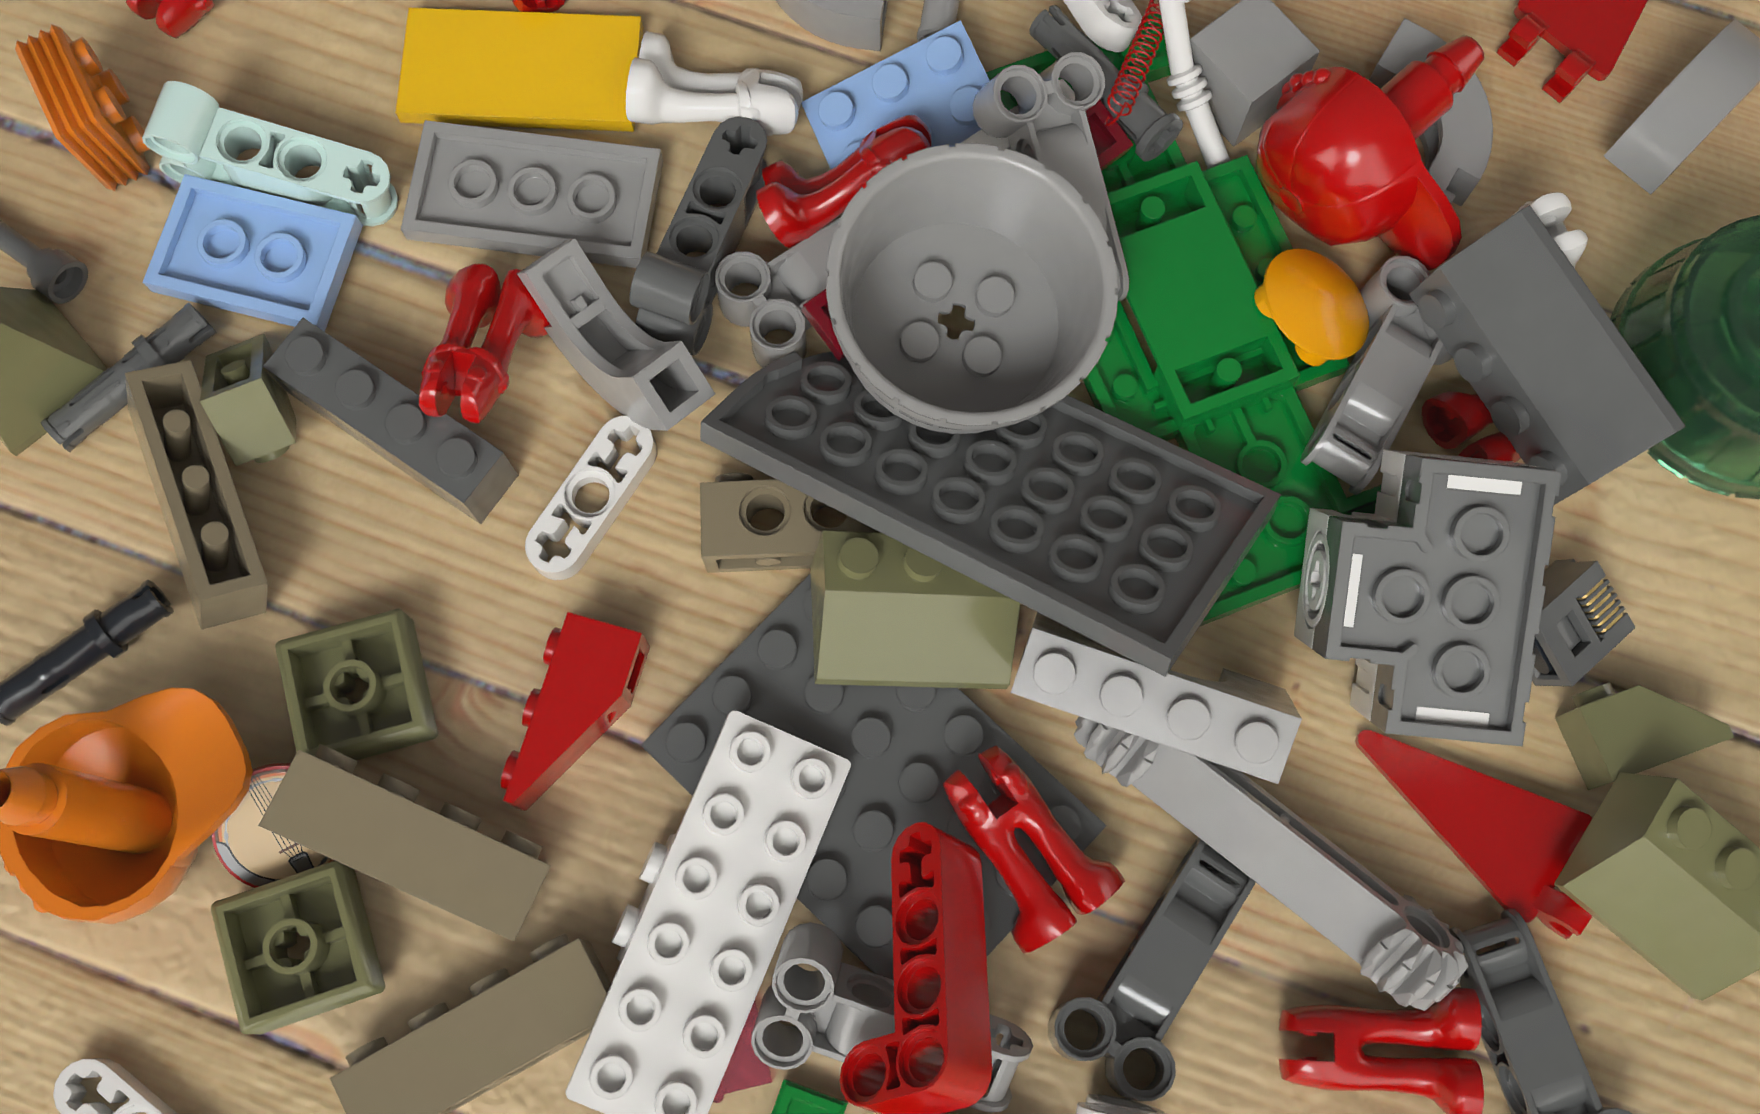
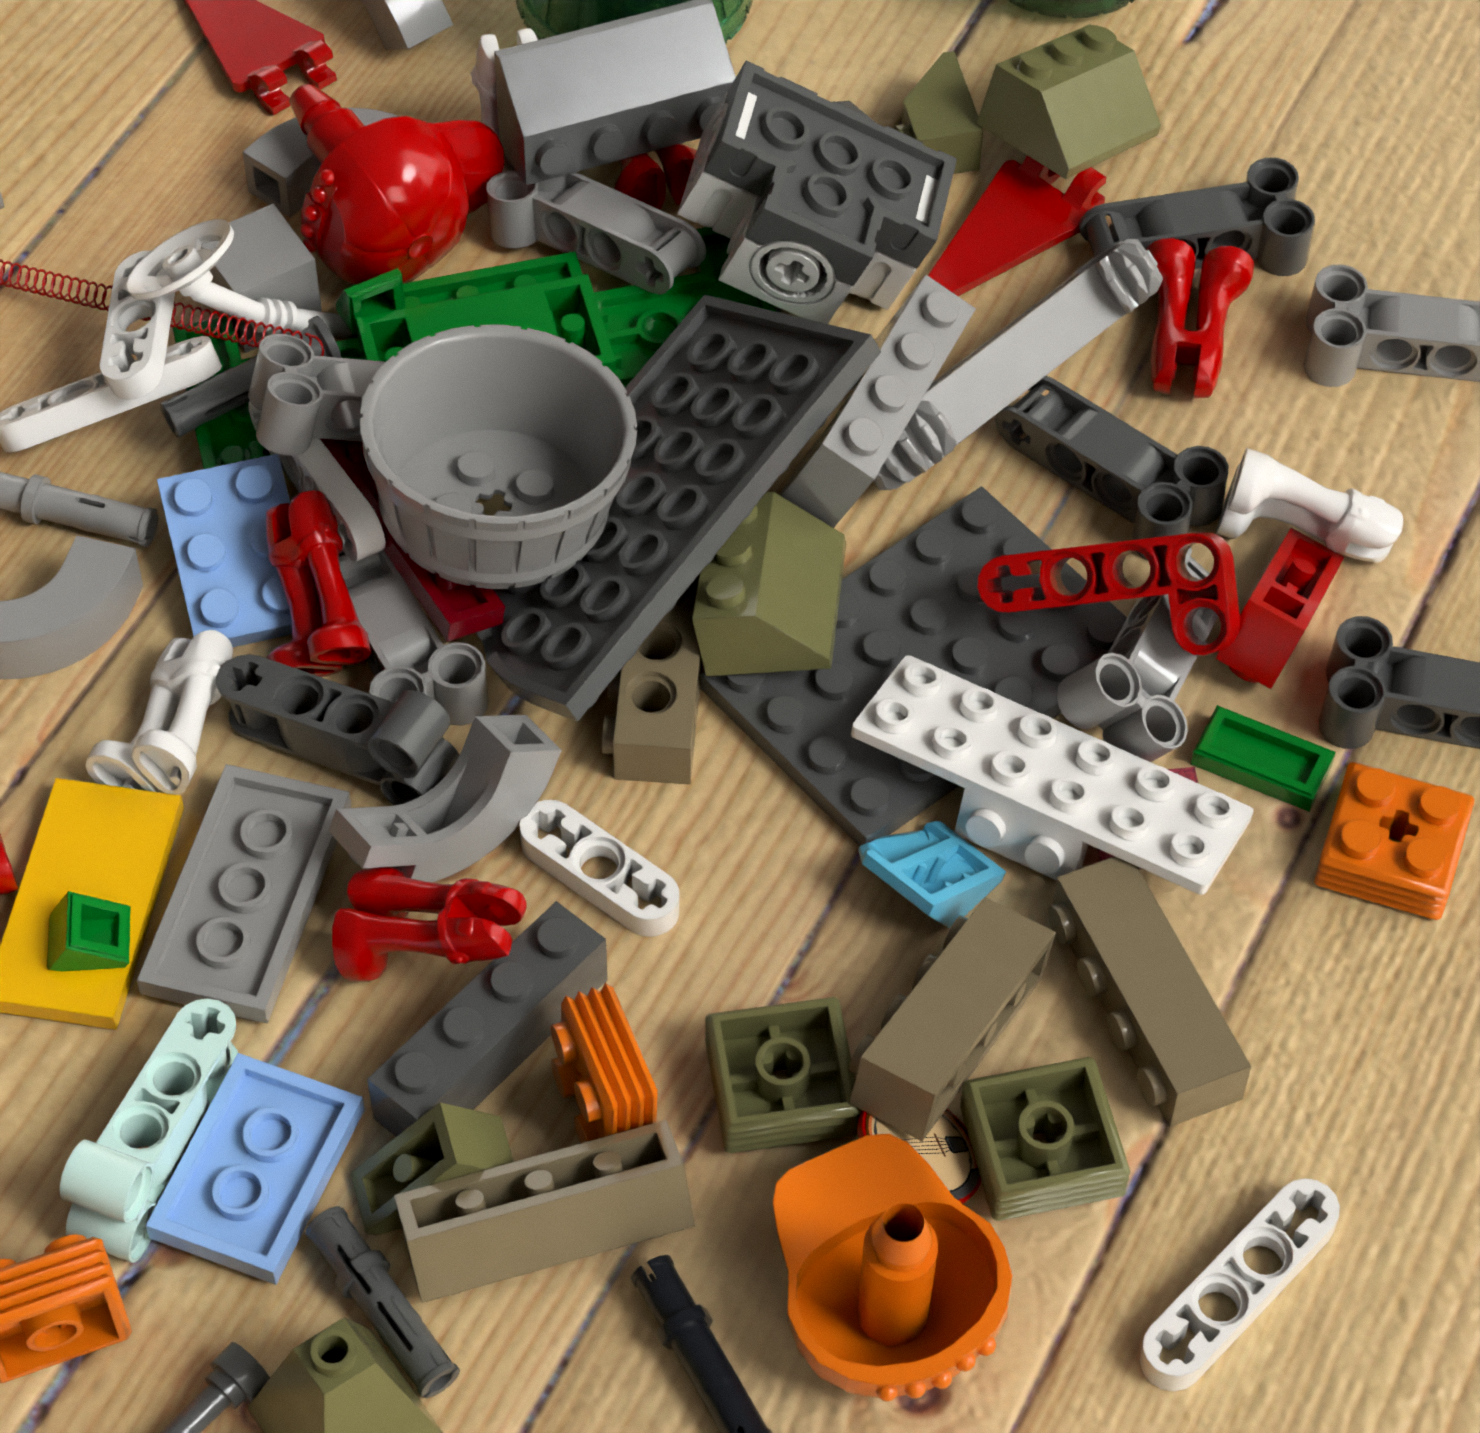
camera: 85 degrees left, 20 degrees down
red slope [501,612,650,811] -> none
red piece [943,745,1125,954] -> none
light orange dish [1254,249,1369,366] -> none
none -> green slope [47,891,131,972]
none -> green slope [336,268,405,335]
none -> orange brick [550,983,658,1143]
none -> medium azure slope [858,821,1006,928]

